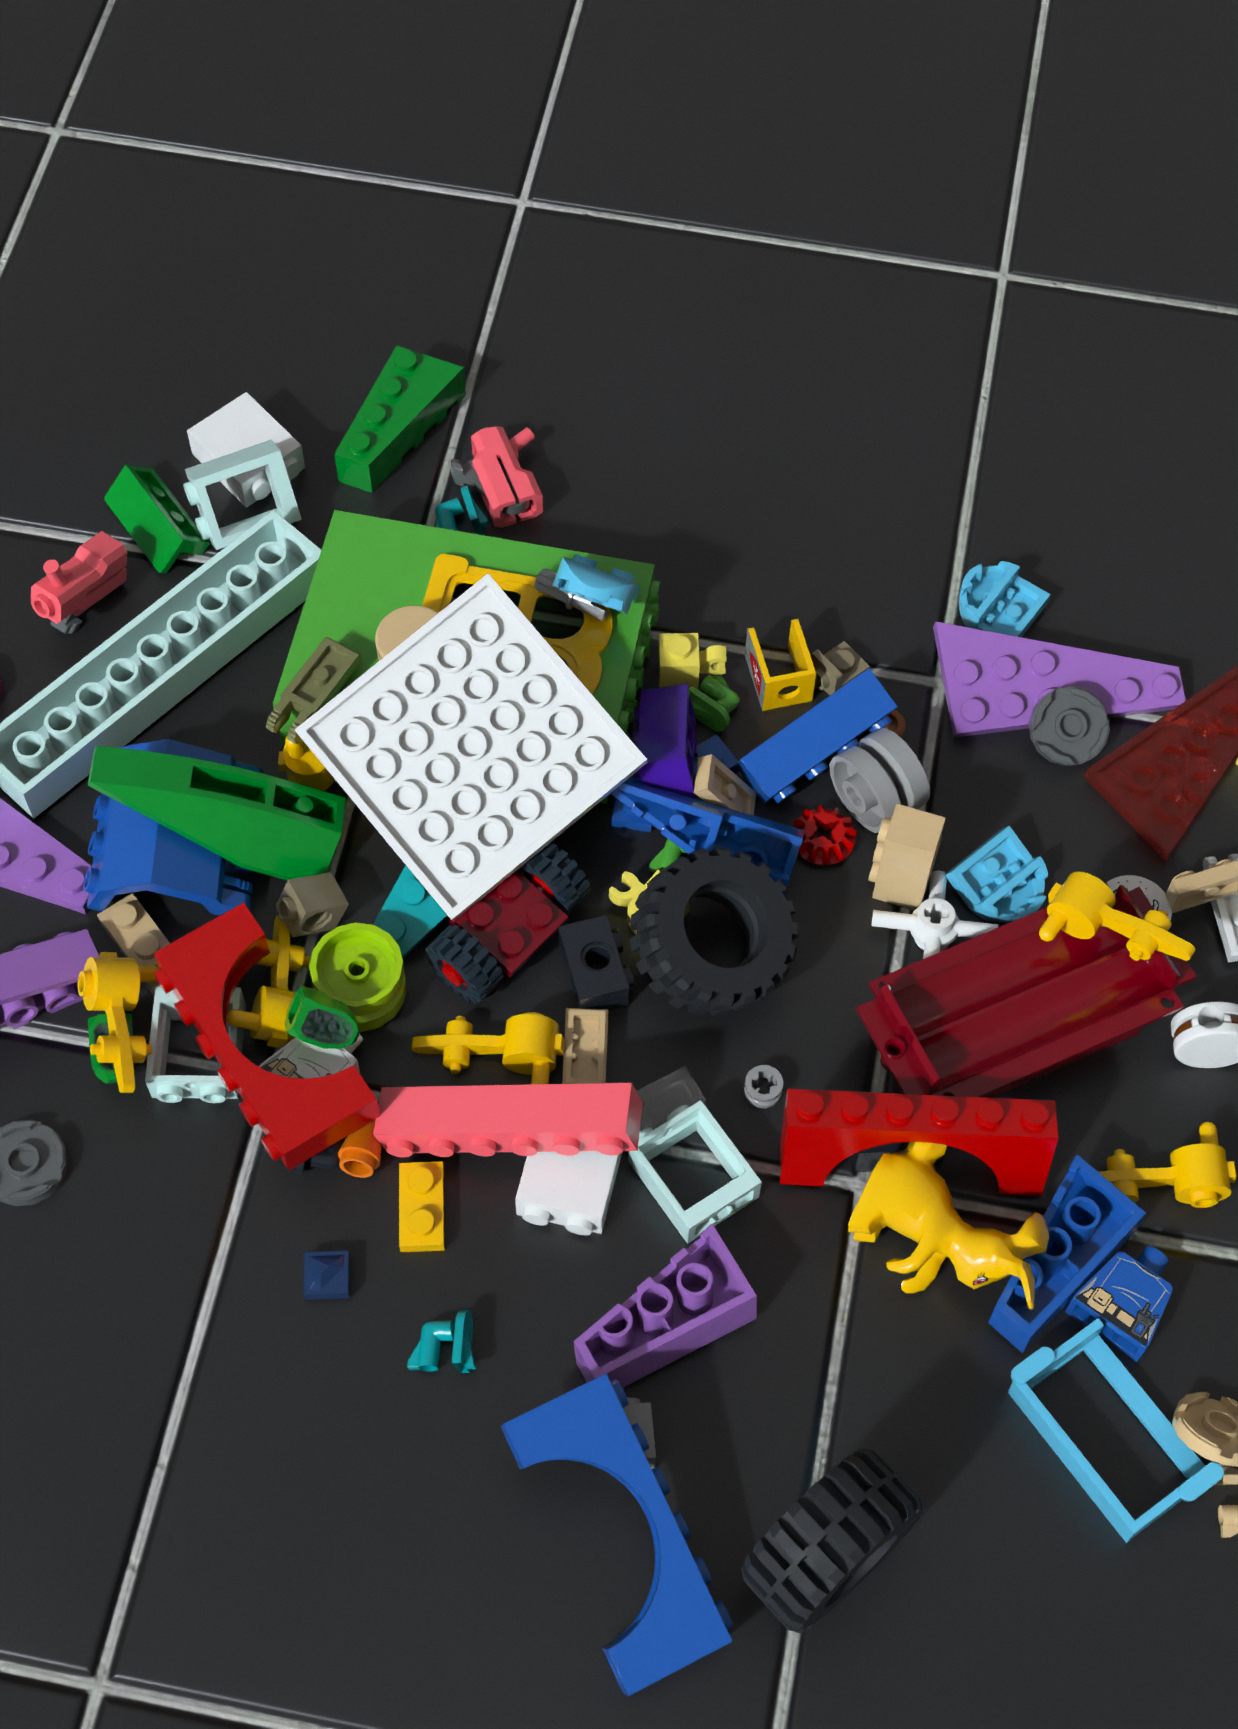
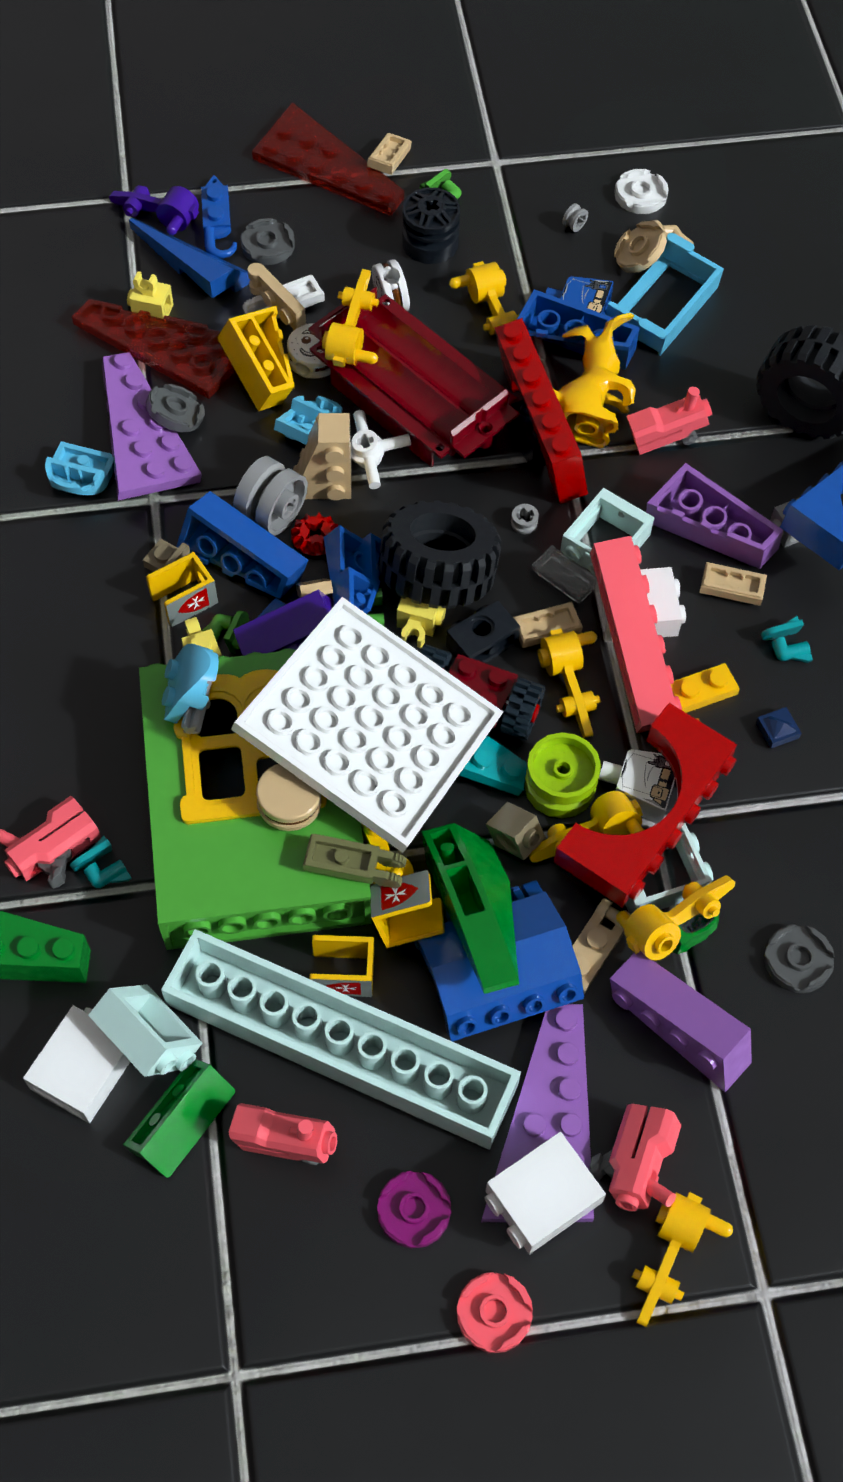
camera: 110 degrees left, 0 degrees up
rock [285,986,360,1049] -> none
none -> yellow wedge [217,306,295,412]
none -> yellow piece [309,935,374,997]
none -> piece [370,870,445,948]
none -> coral piece [626,386,712,455]
none -> tan plate [699,562,767,606]

